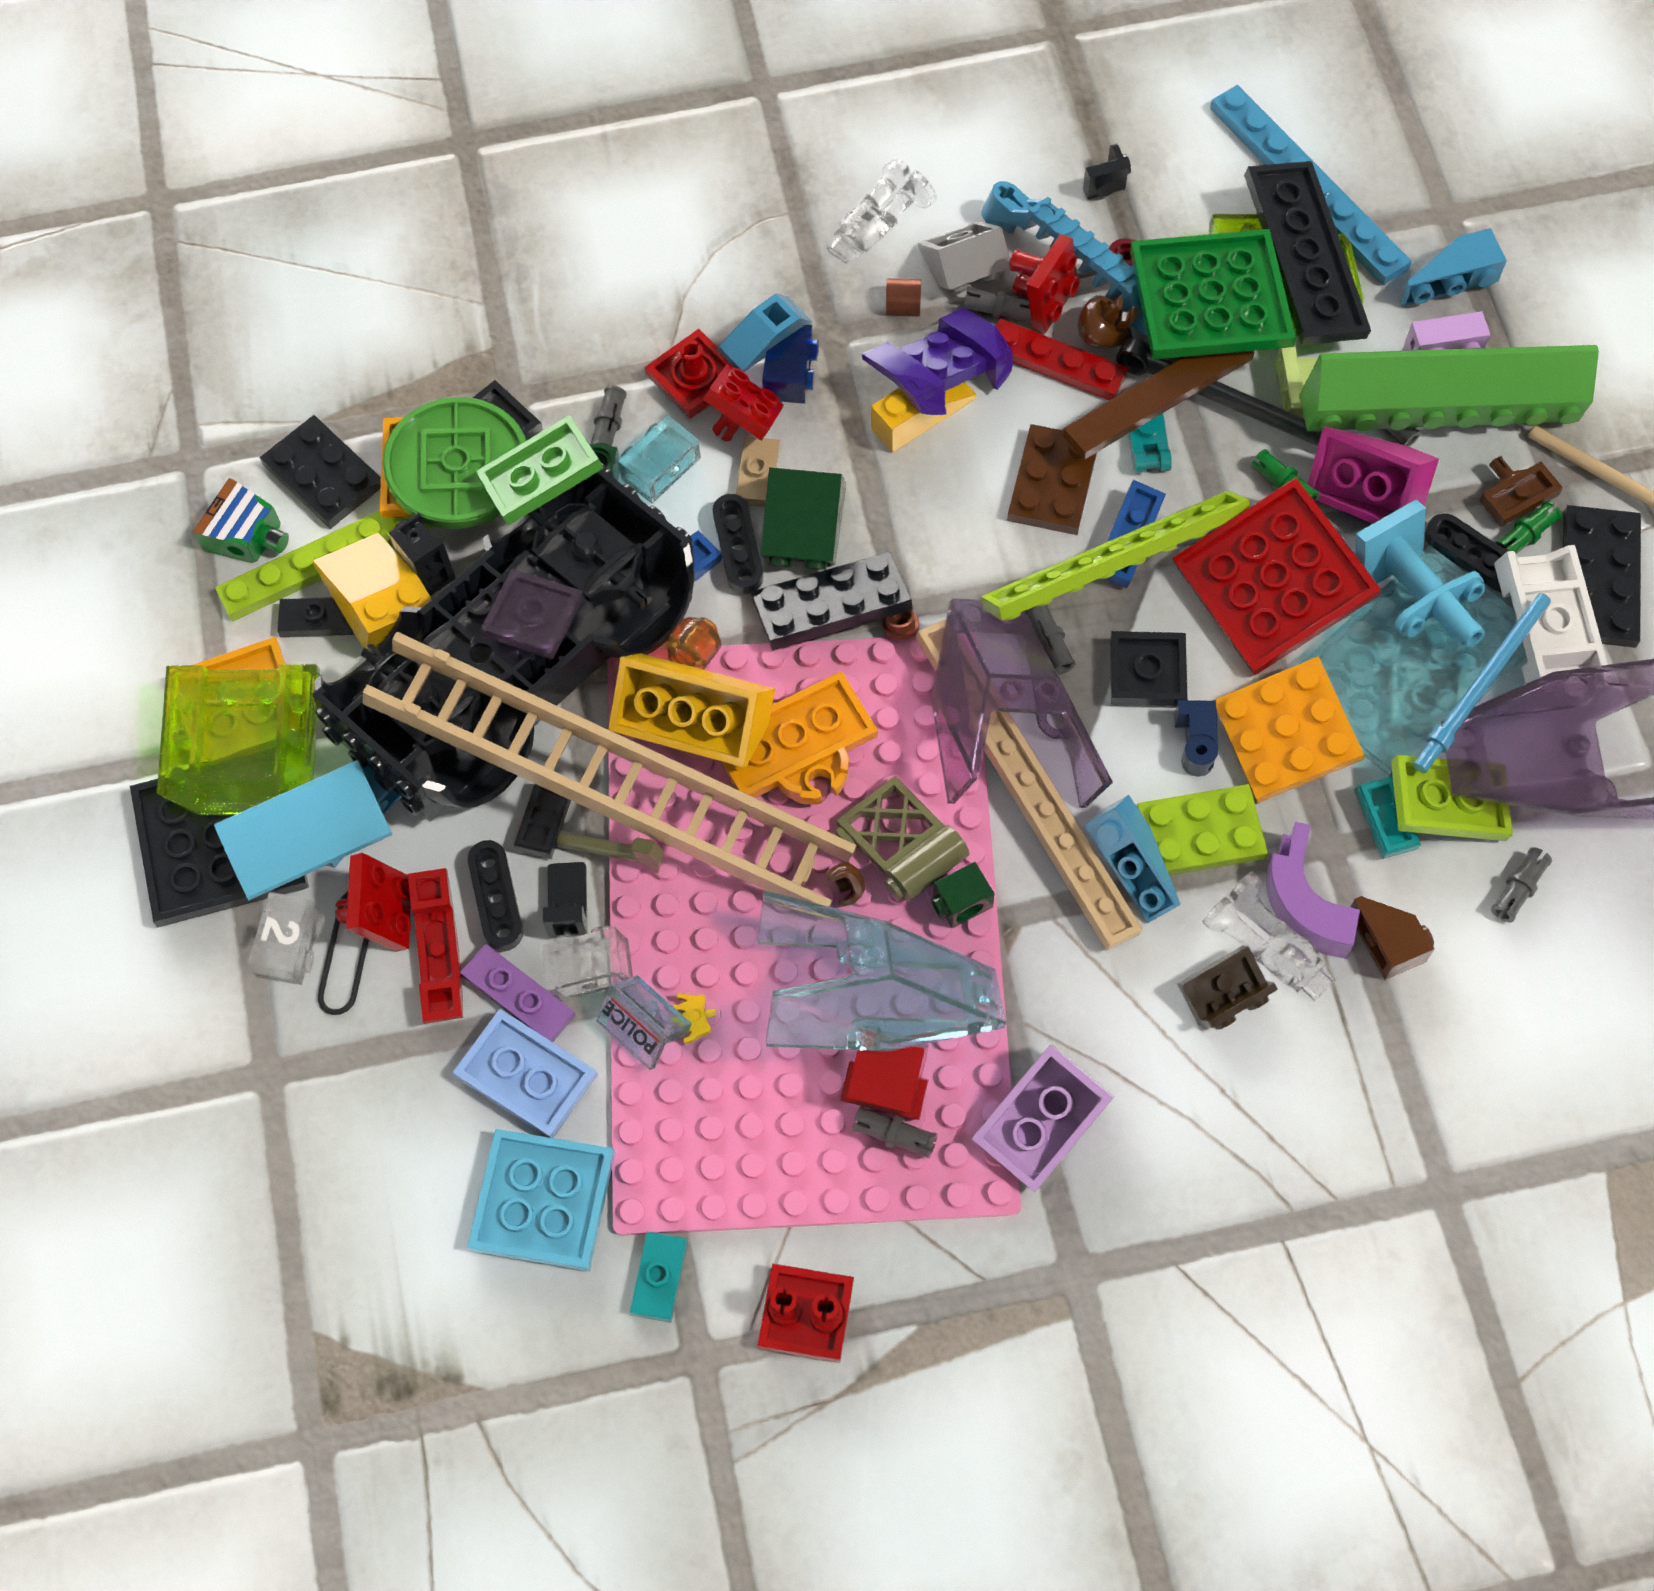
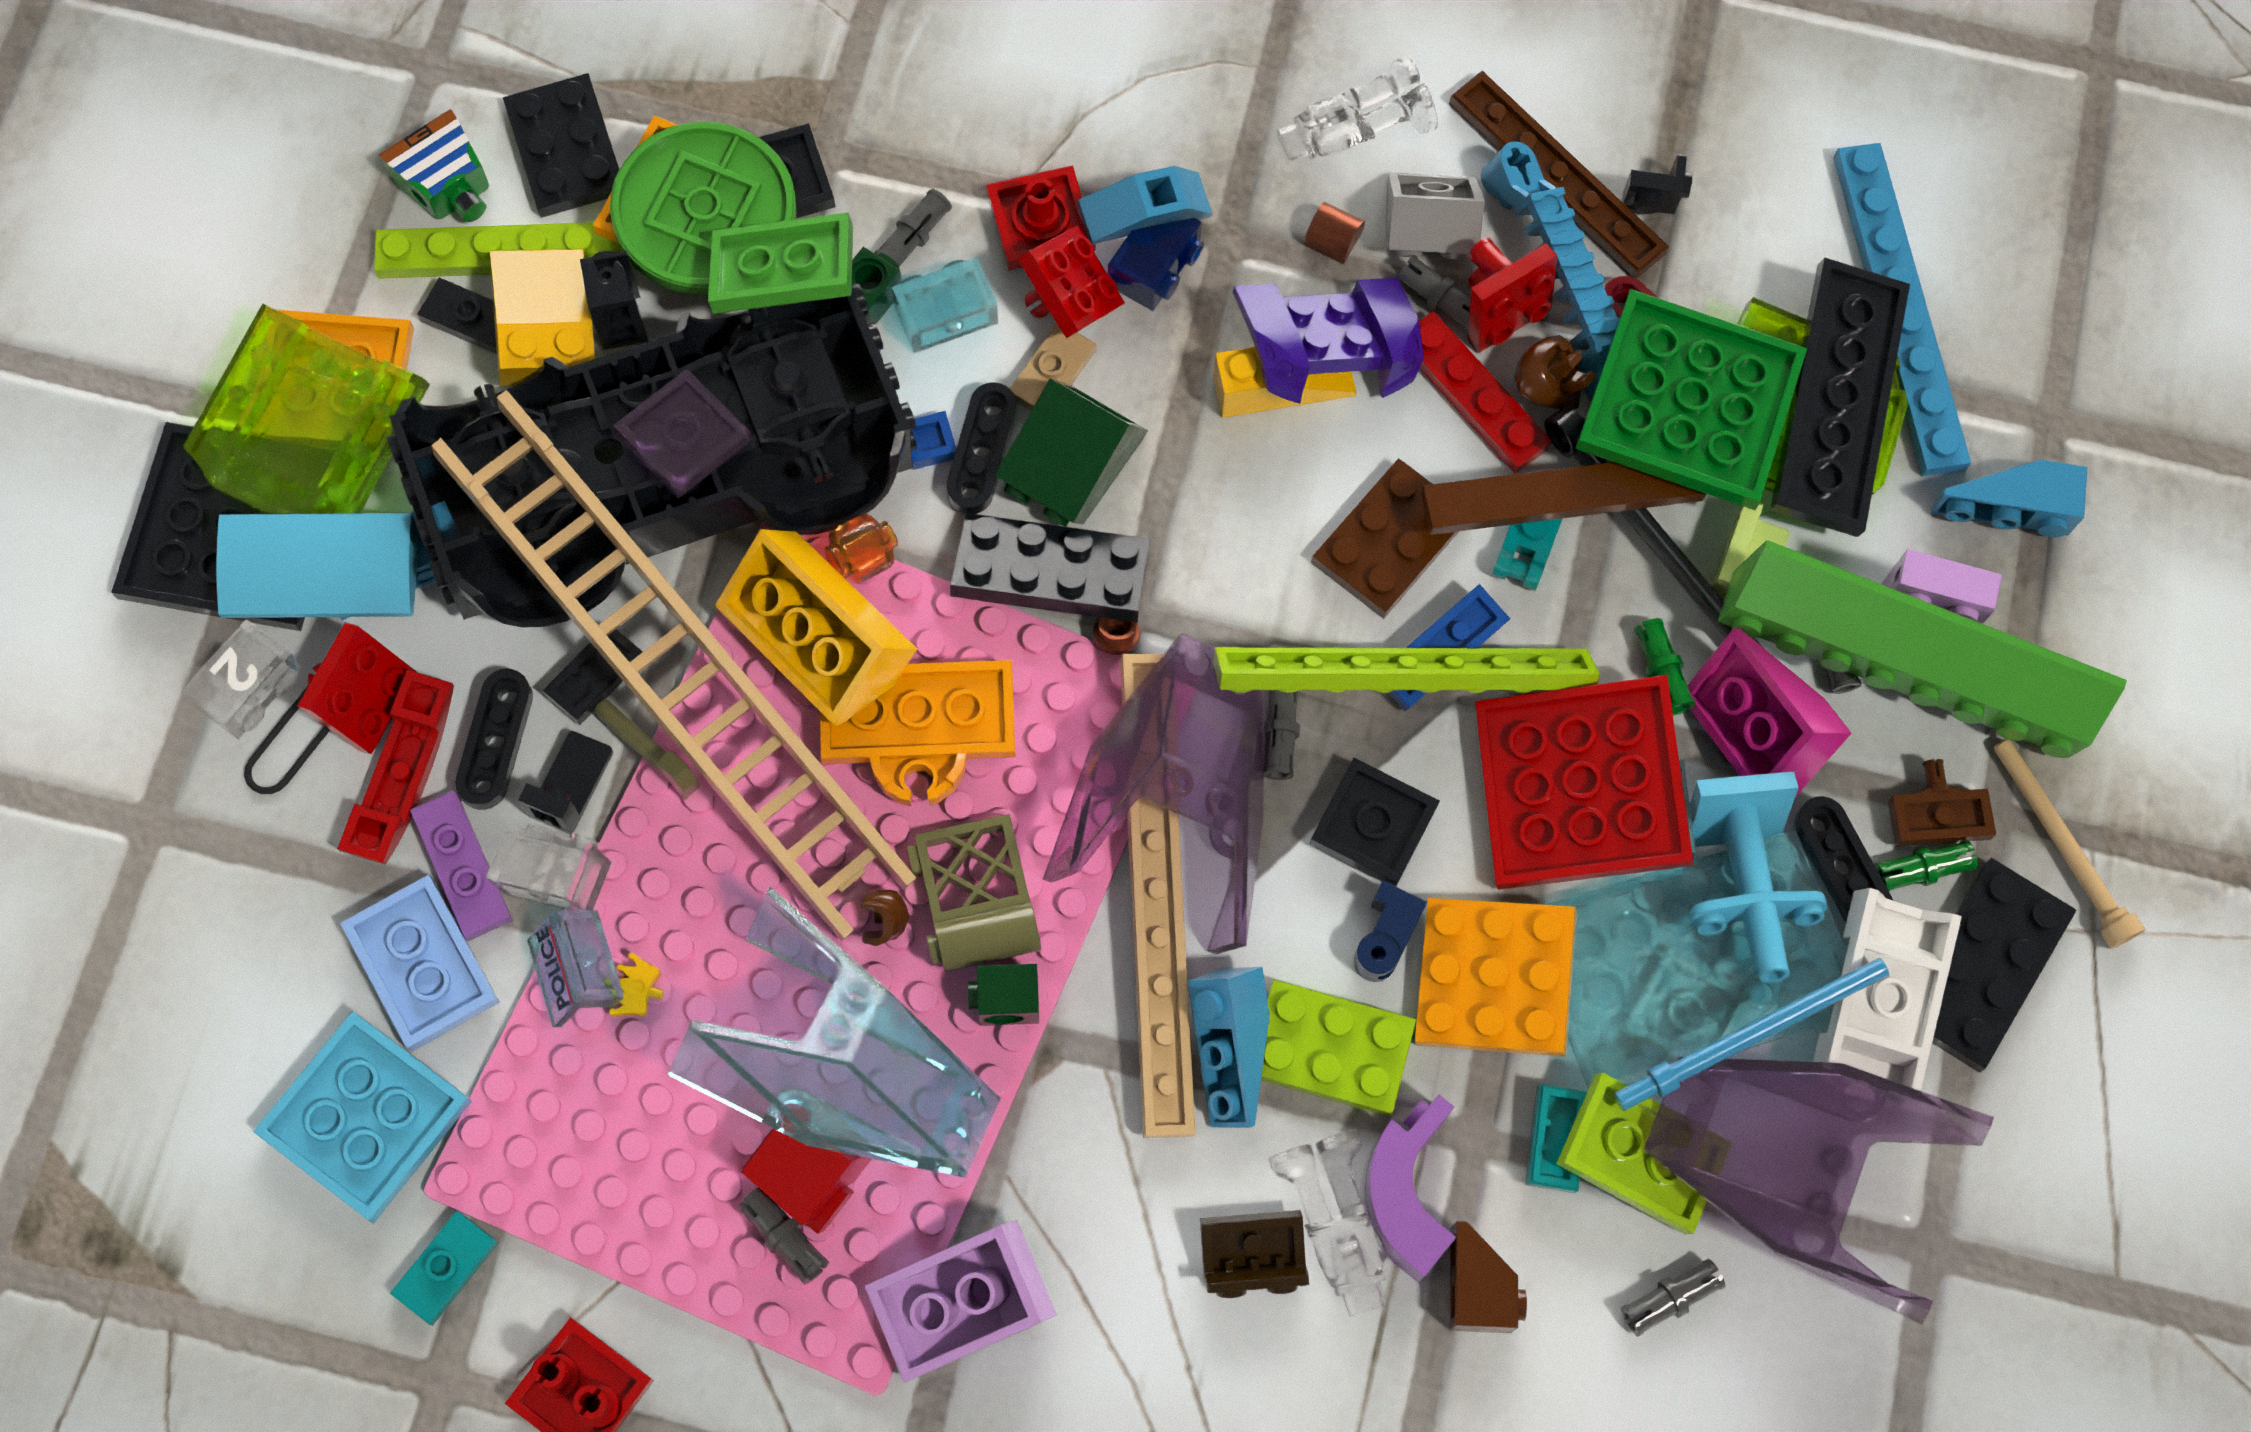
camera: 20 degrees right, 5 degrees up
none -> reddish brown tile [1449,70,1669,279]

